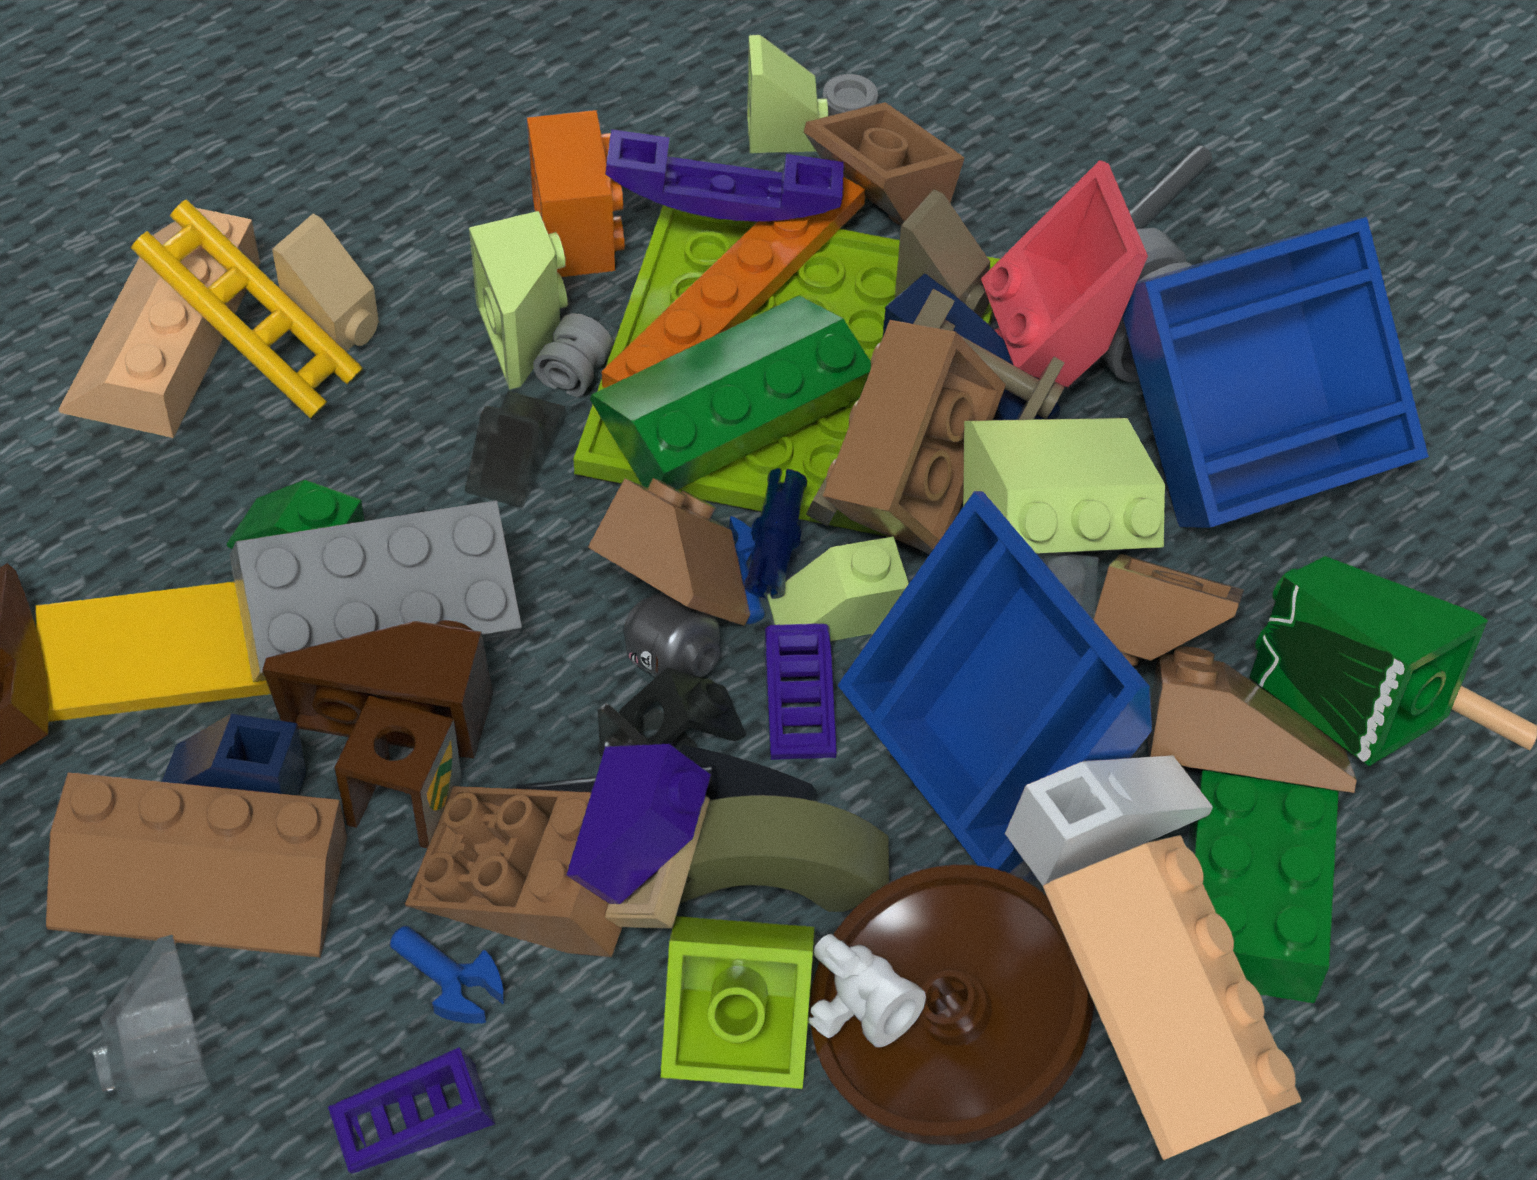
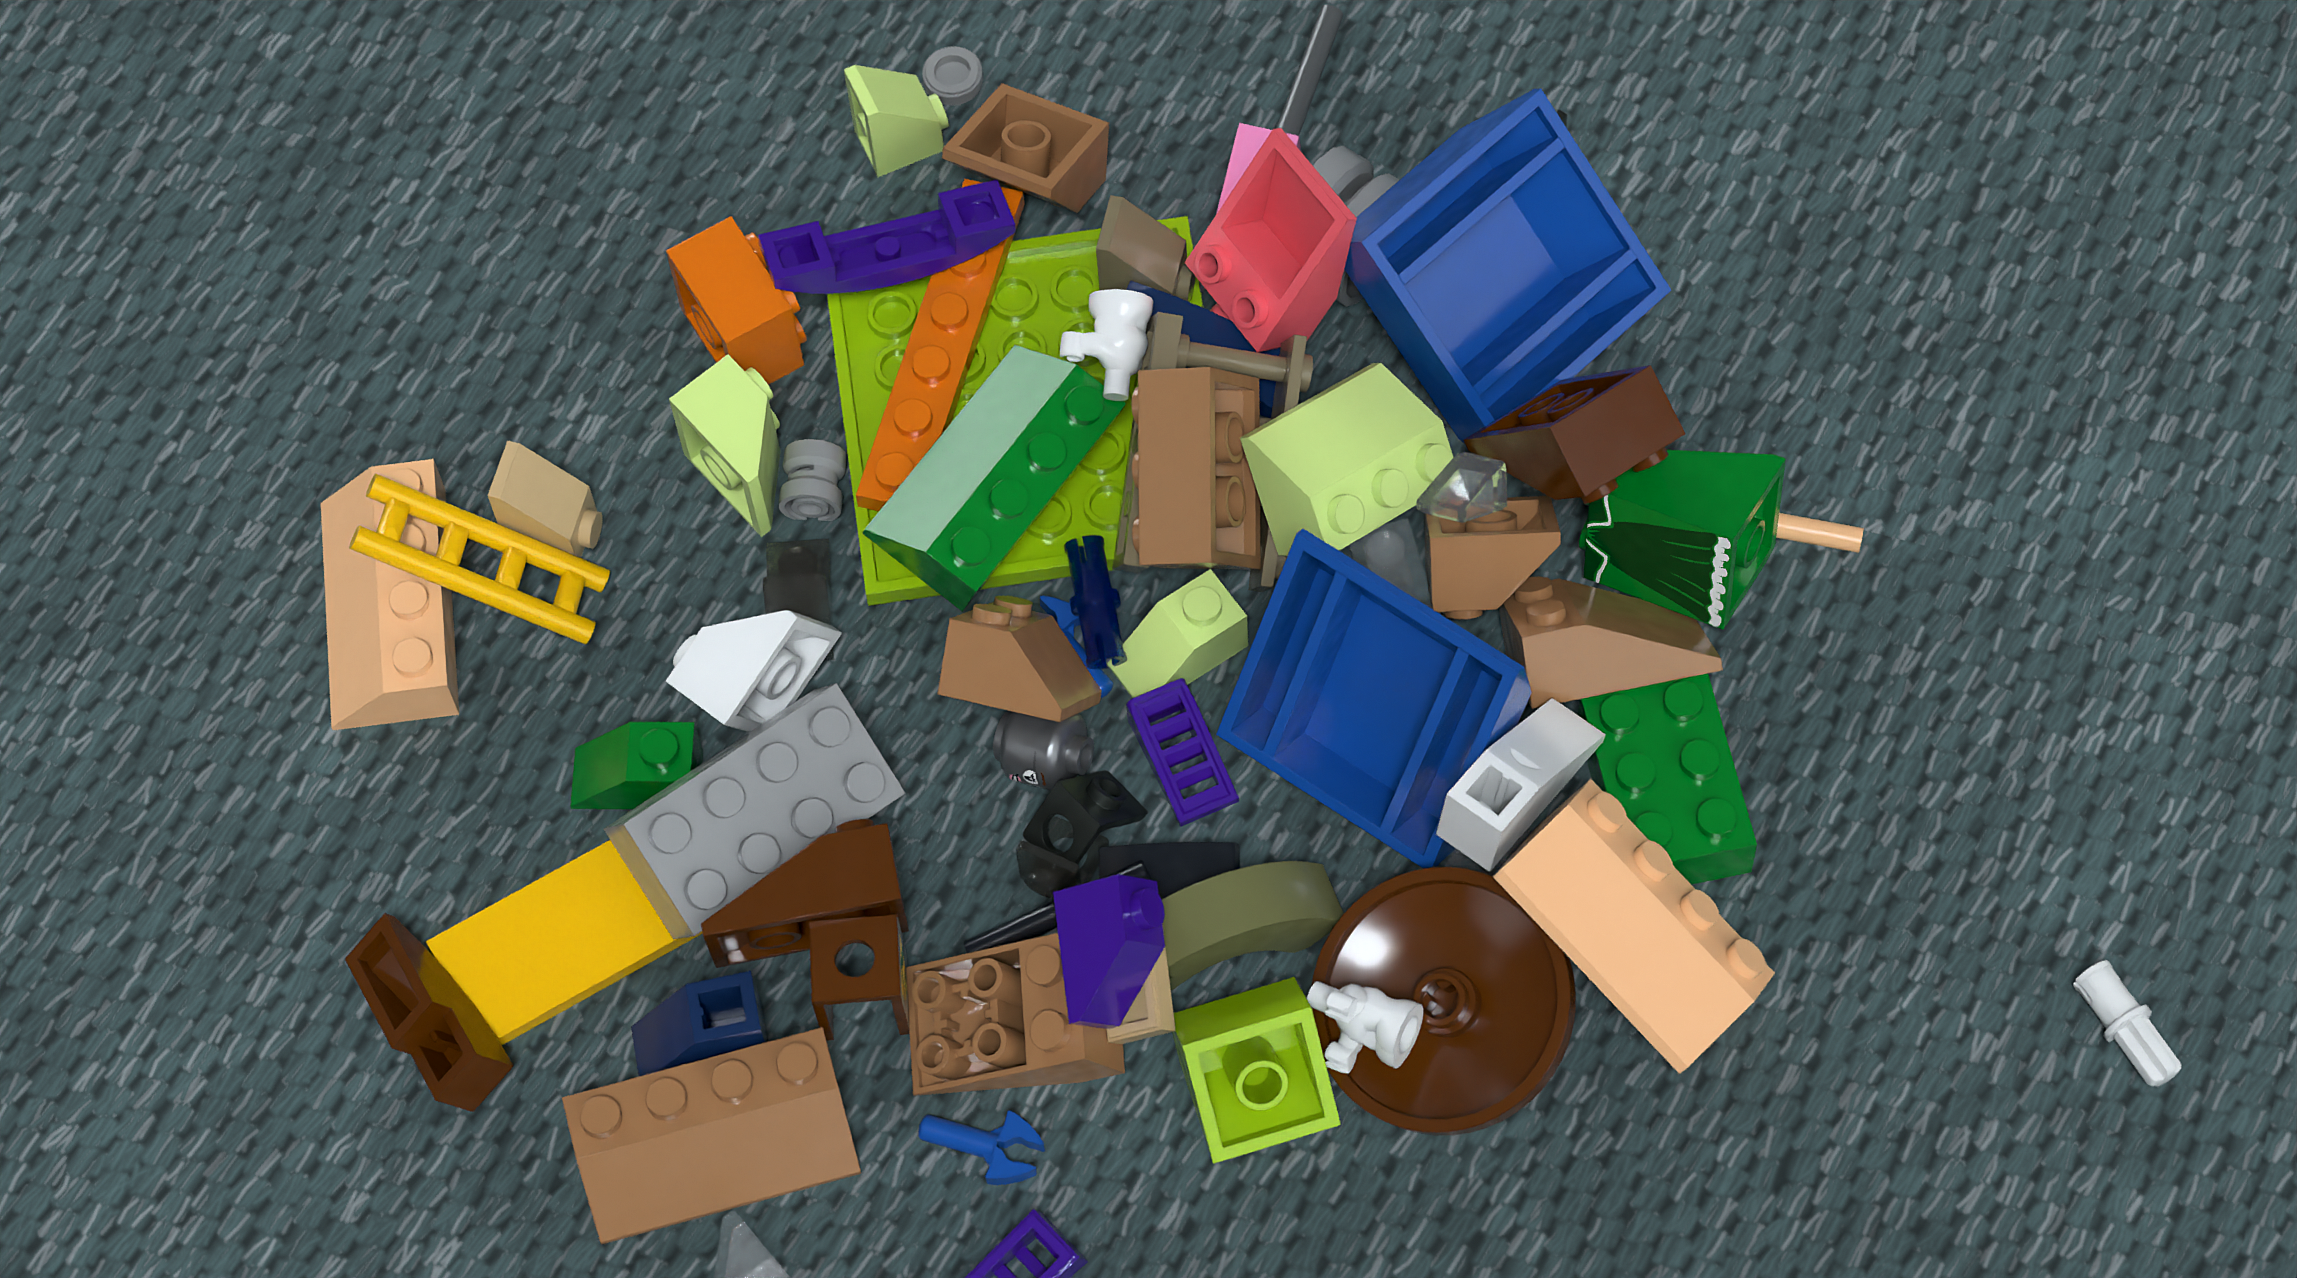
camera: 15 degrees left, 10 degrees up
none -> white slope [666,610,842,732]
none -> white piece [1059,289,1154,401]
none -> clear slope [1416,452,1507,523]
none -> reddish brown slope [1463,365,1686,504]

